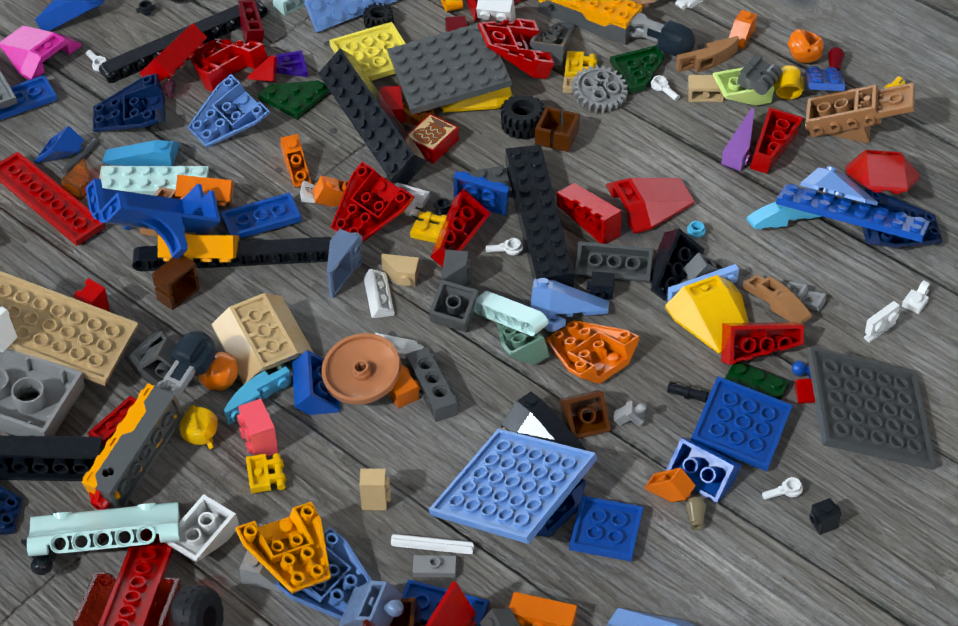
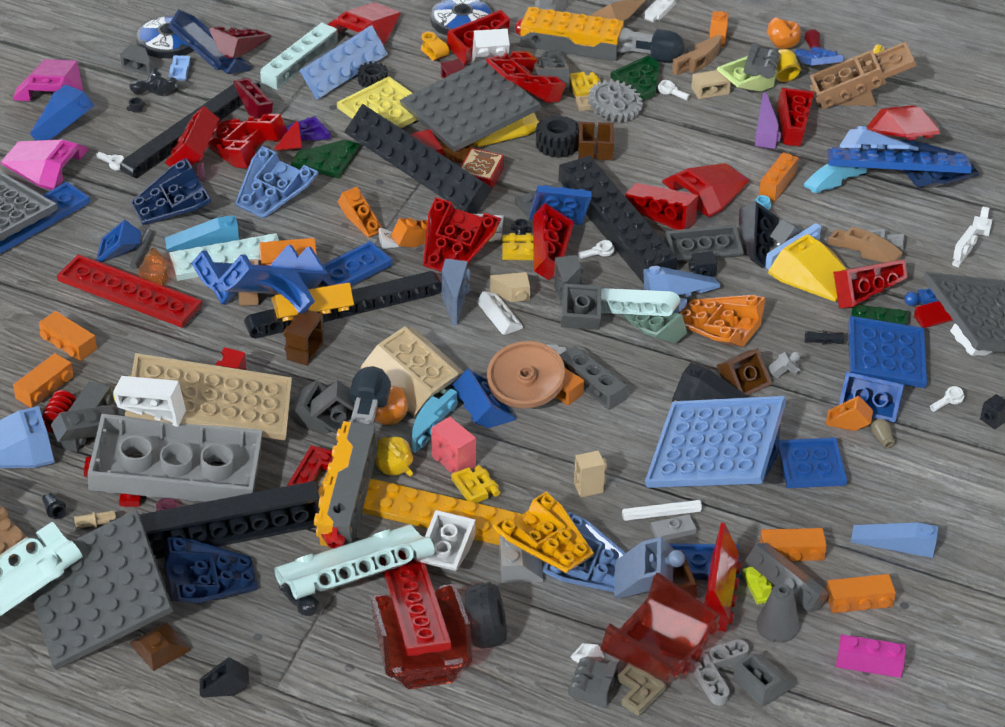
camera: 20 degrees left, 5 degrees down
none -> light orange plate [318,472,522,546]
none -> orange brick [759,152,799,202]

